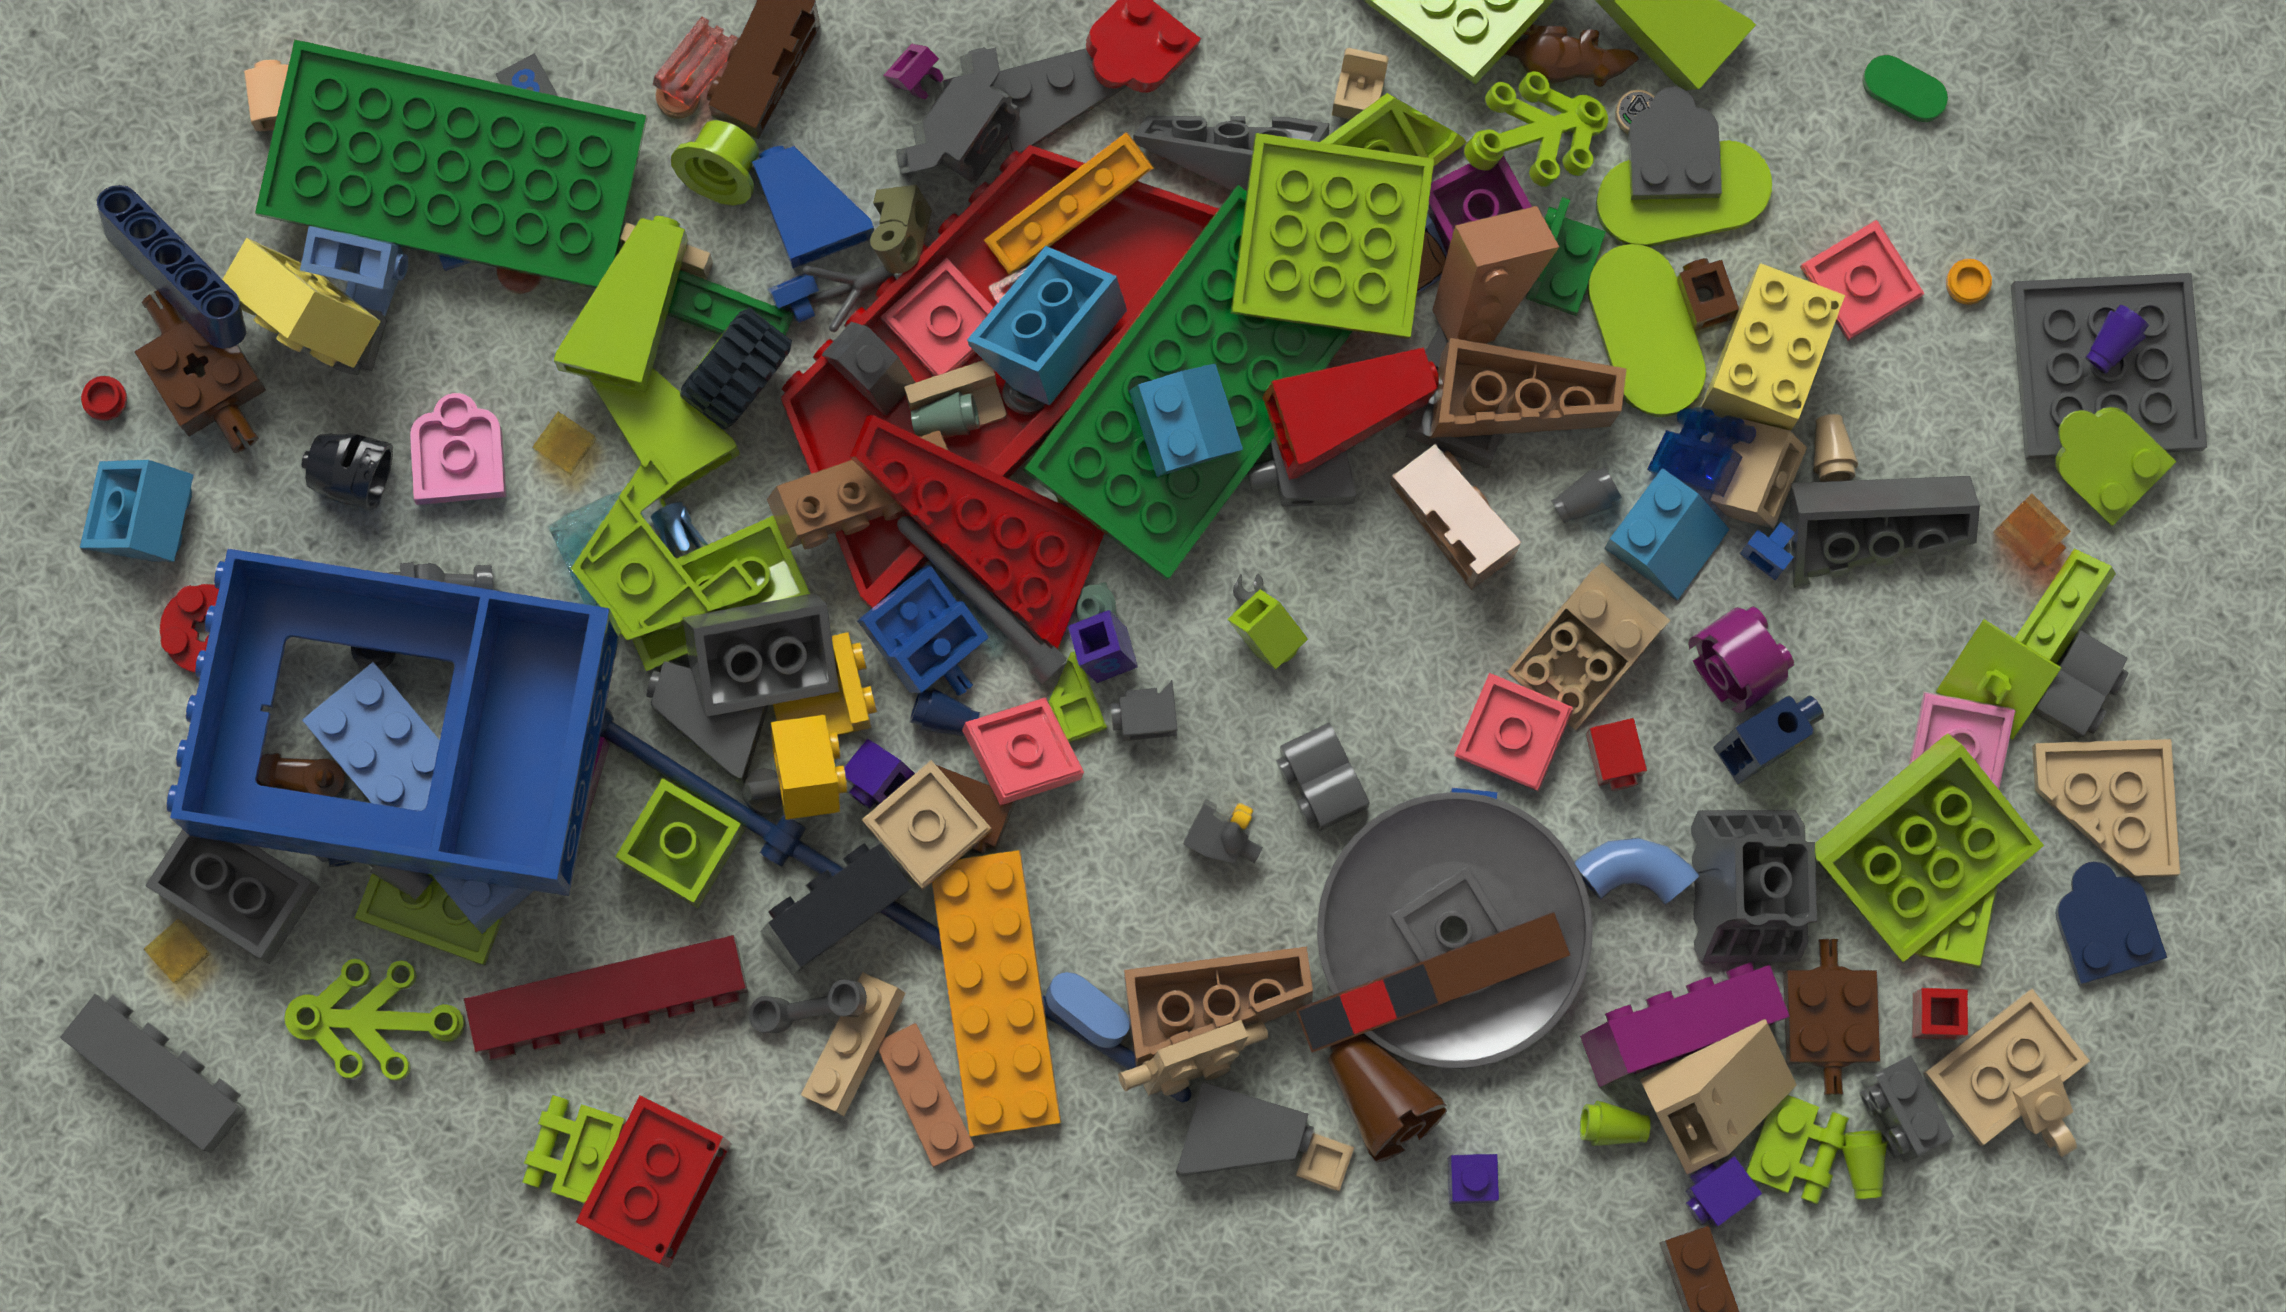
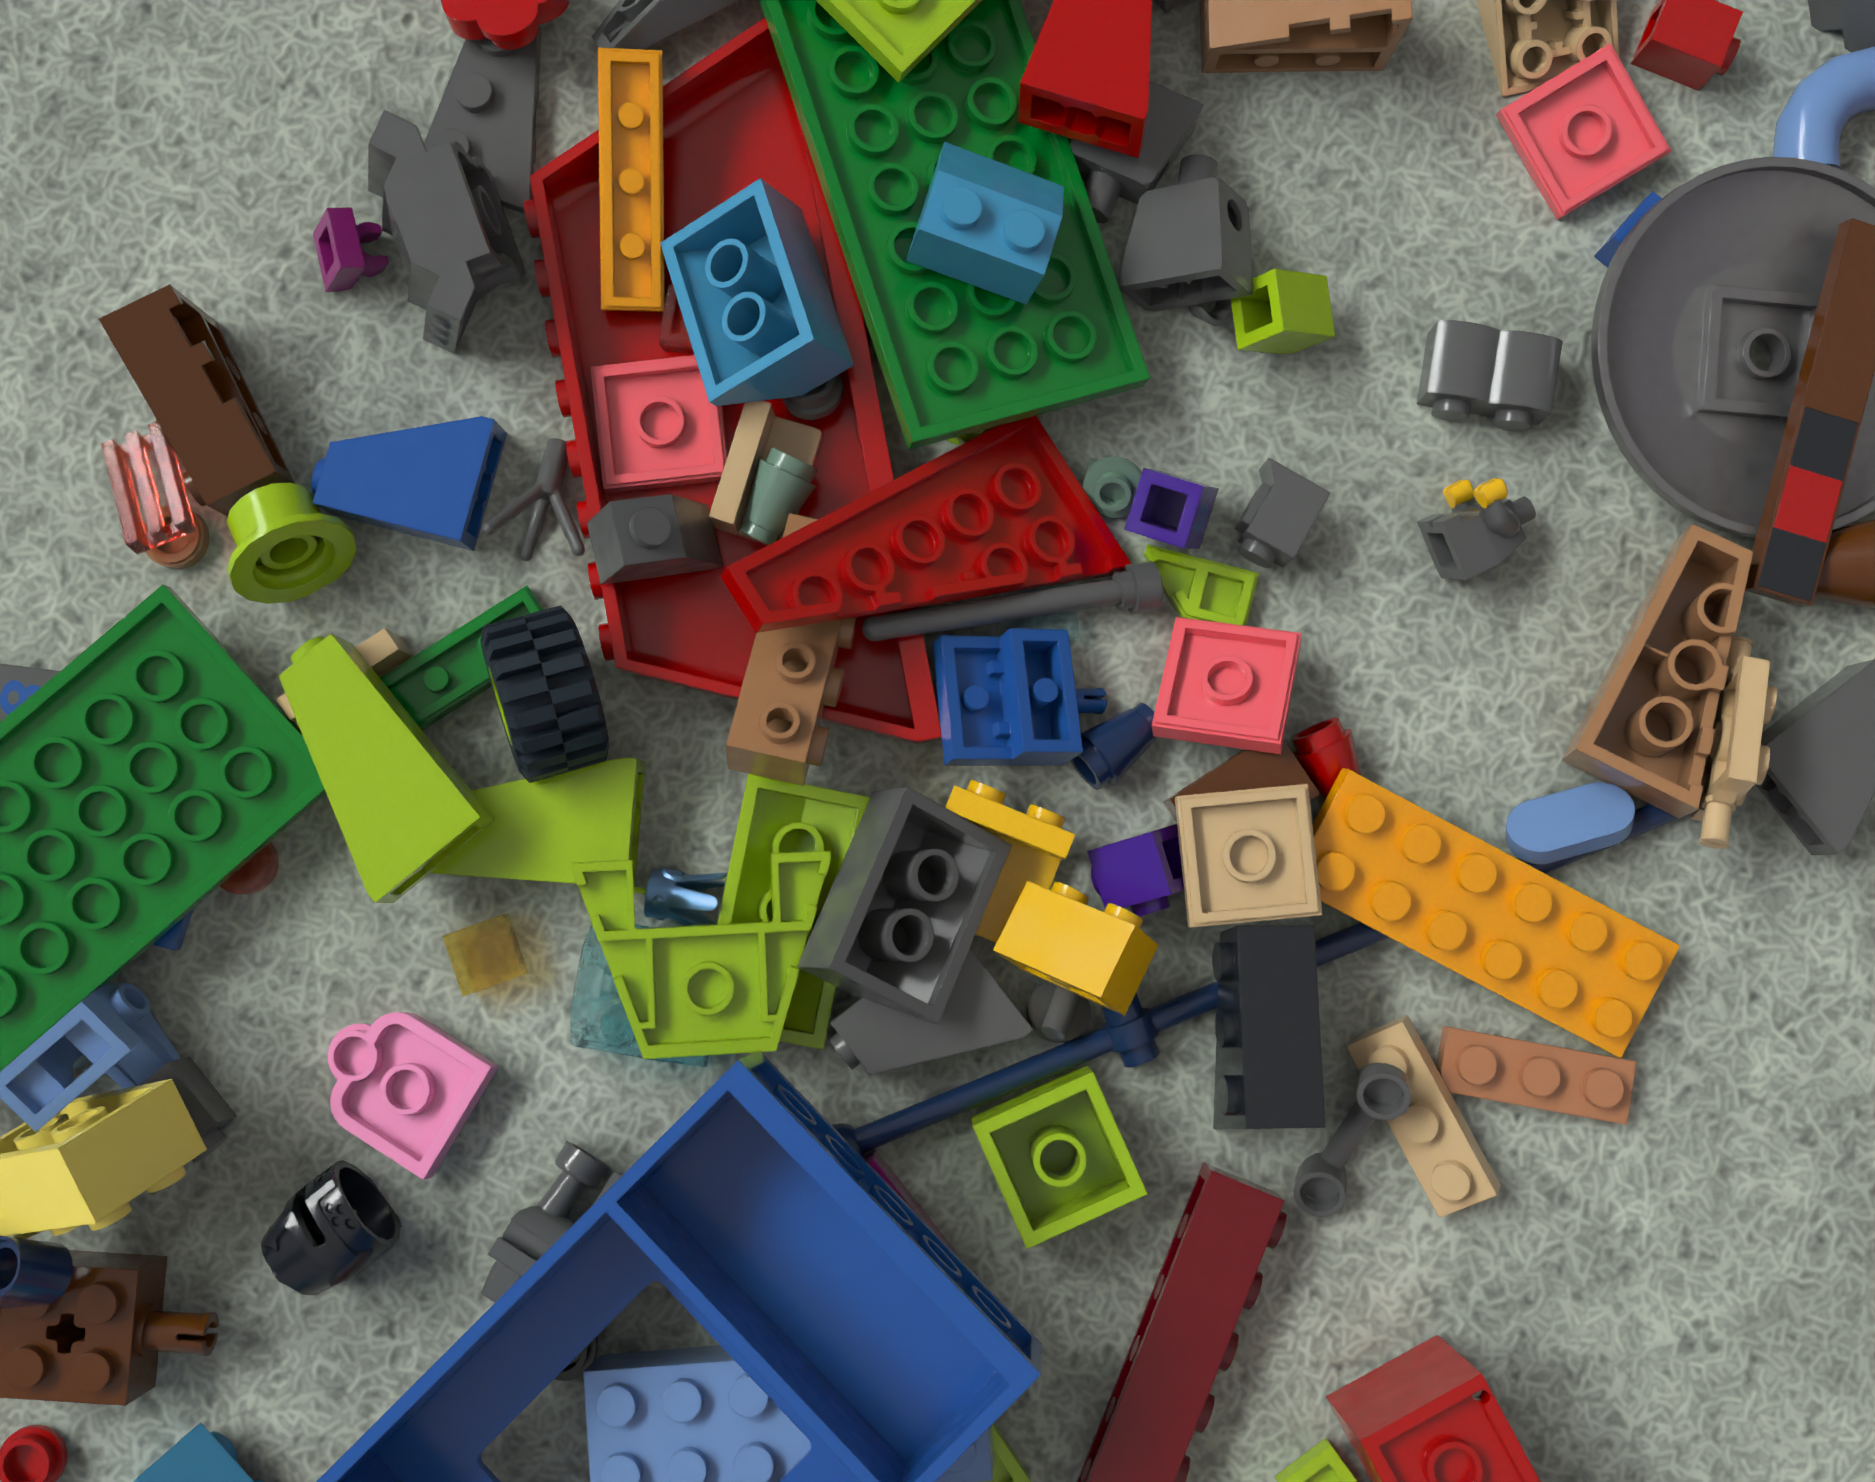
camera: 55 degrees left, 5 degrees up
blue tile [768,273,819,323] -> none
olive leg [870,185,932,274] -> none
none -> dark grey torso [1117,154,1253,311]
none -> red cone [1292,718,1361,800]

